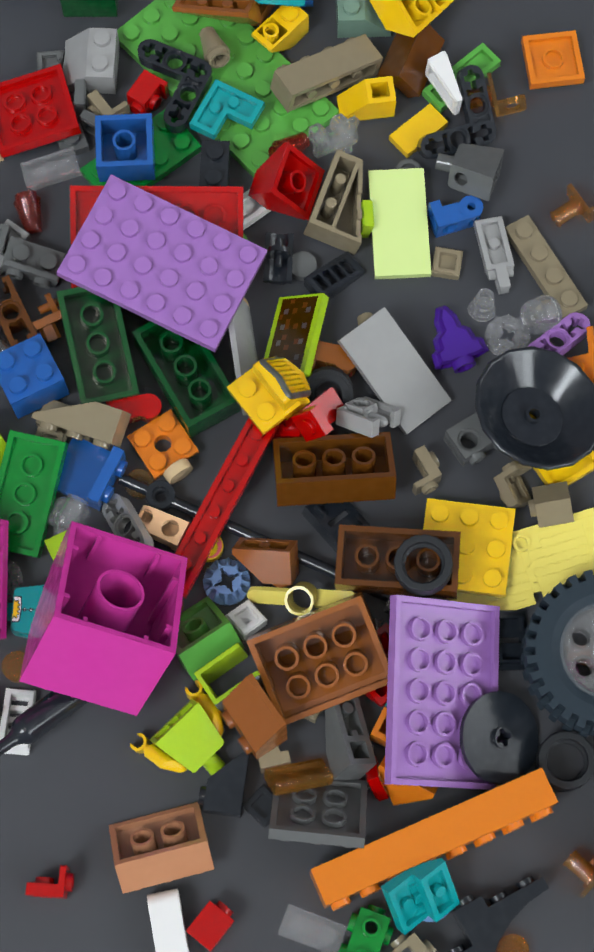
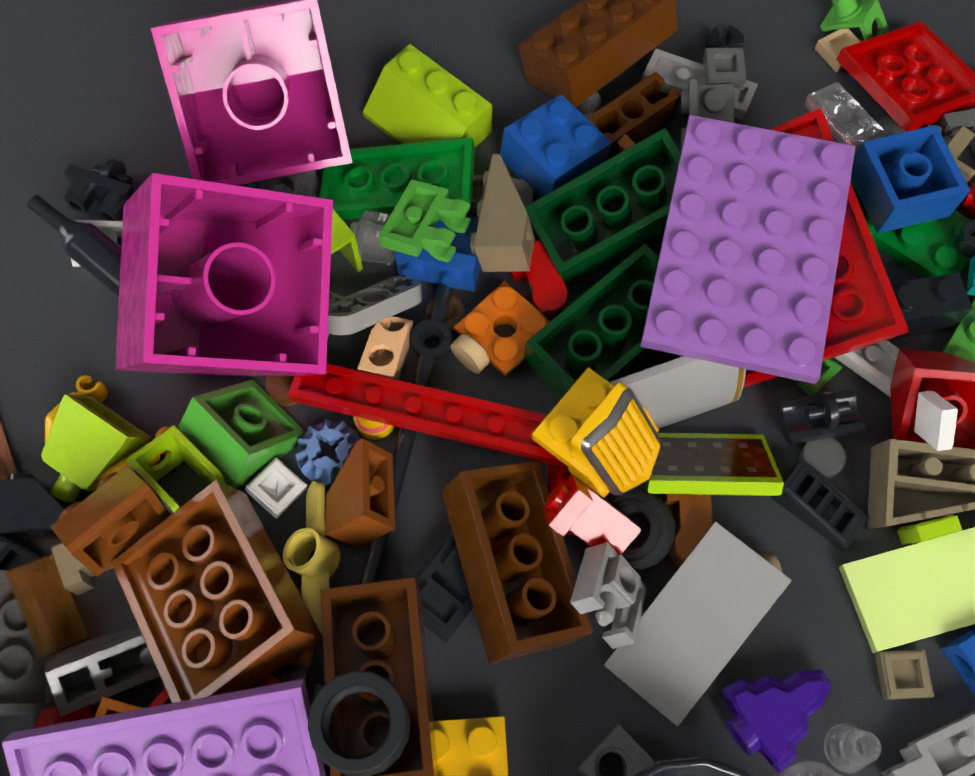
camera: 80 degrees right, 5 degrees down
clear red cone [13,190,42,234] -> none
dark tan bracket [412,445,442,496] -> none
none -> bright green plate [378,179,471,262]
none -> white tile [914,391,958,451]

